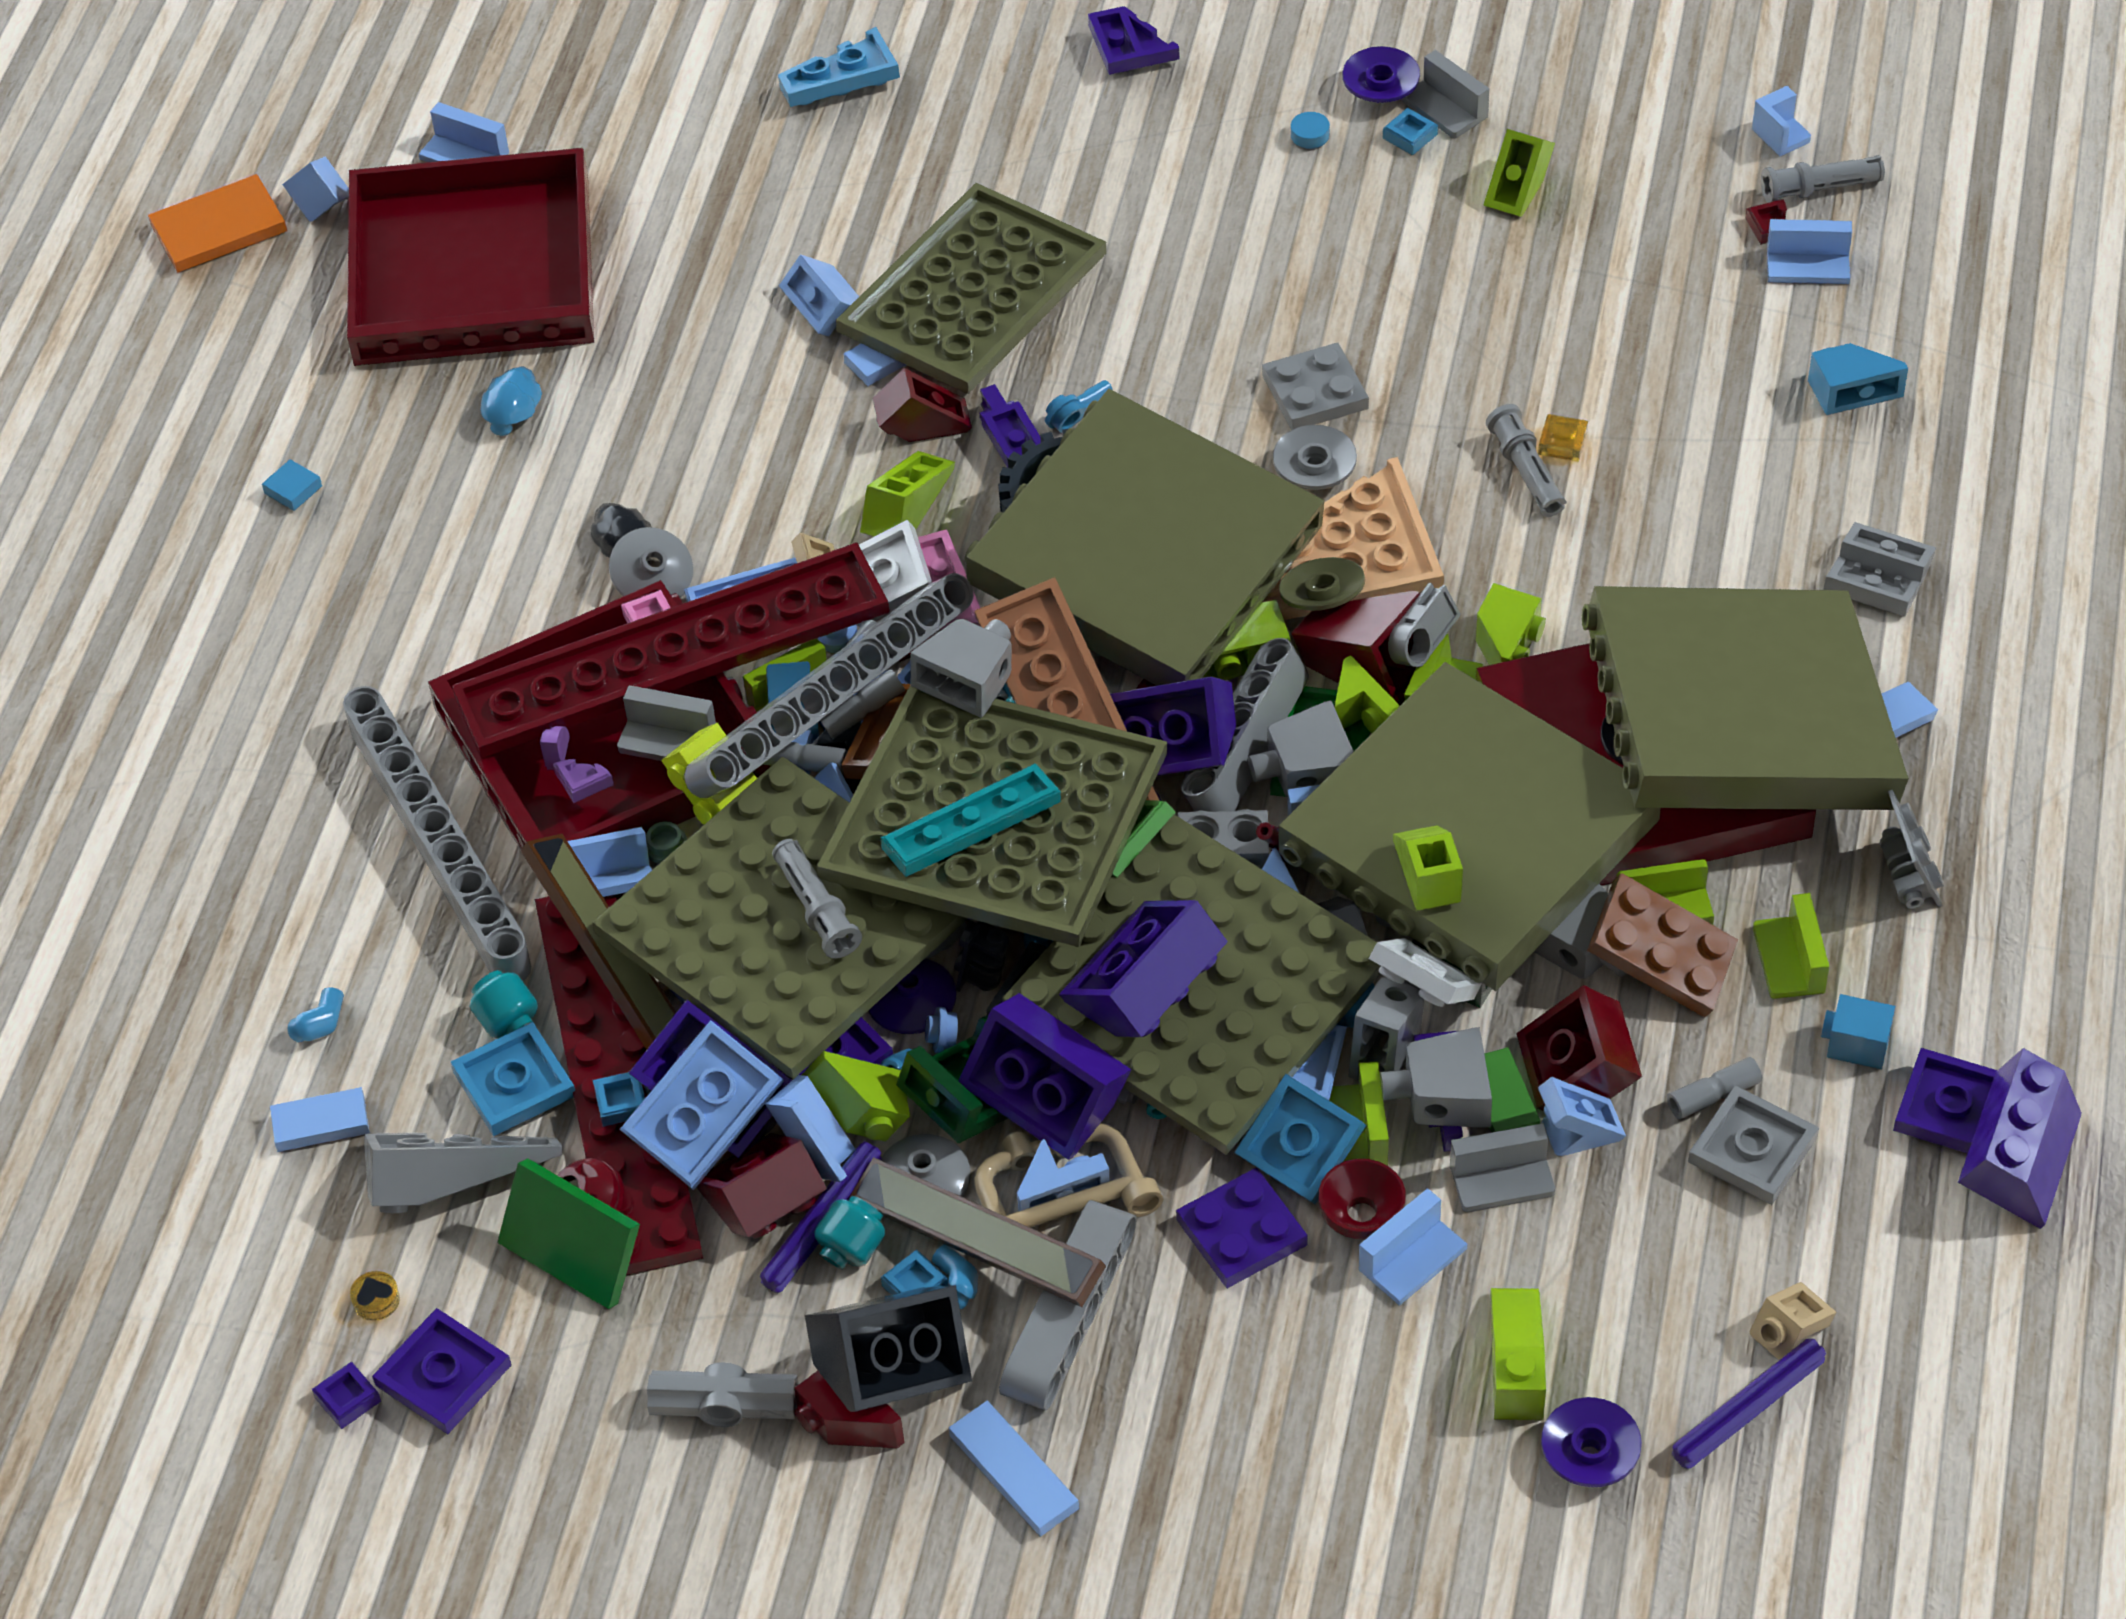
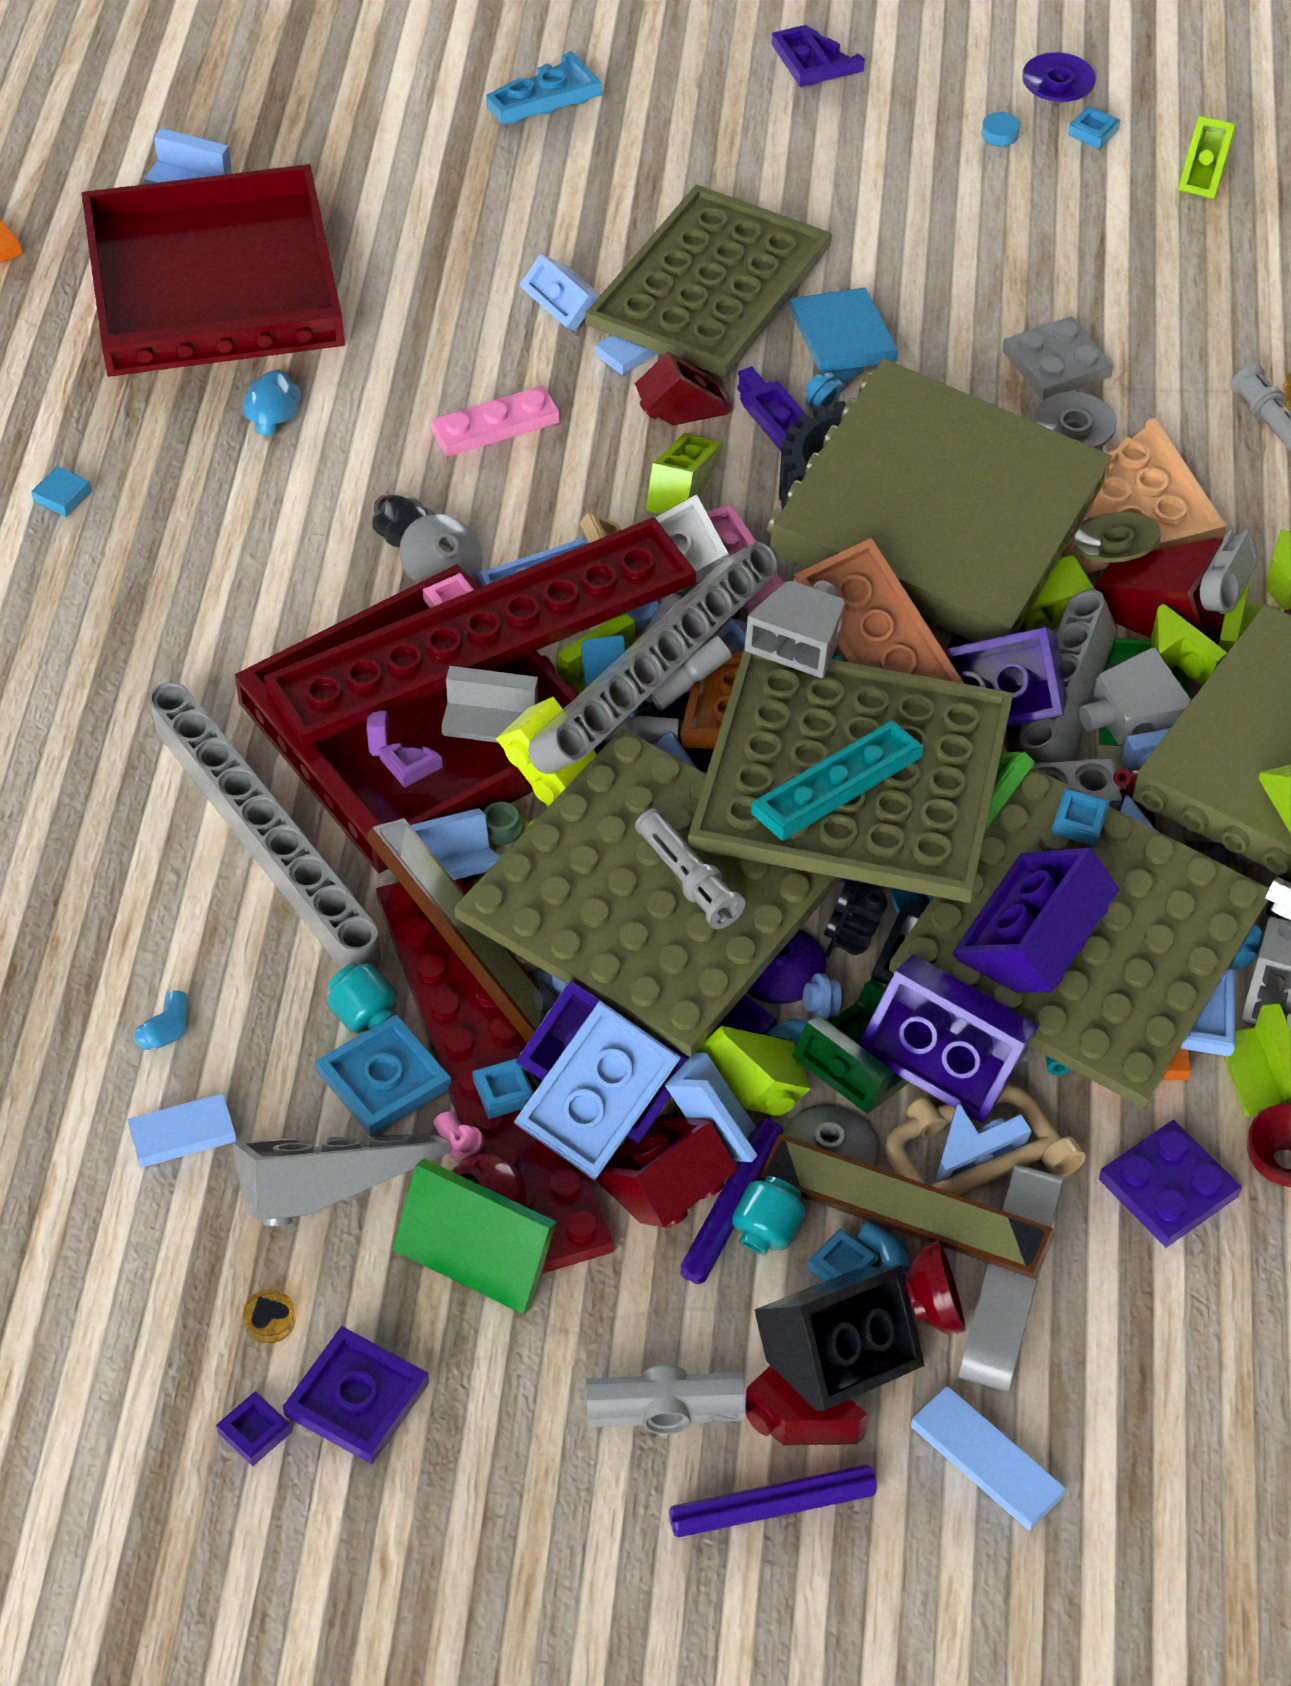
camera: 10 degrees left, 0 degrees up
light blue panel [282,156,349,221] -> none
dark azure plate [1234,1074,1367,1205] -> none
light grey panel [1402,50,1490,138] -> none
none -> bright pink plate [431,386,559,457]
none -> bright pink arm [434,1111,484,1160]
none -> dark purple axle [669,1465,877,1537]
none -> dark azure tile [790,288,898,373]
none -> dark red piece [905,1240,966,1335]
none -> dark azure tile [1051,788,1110,847]

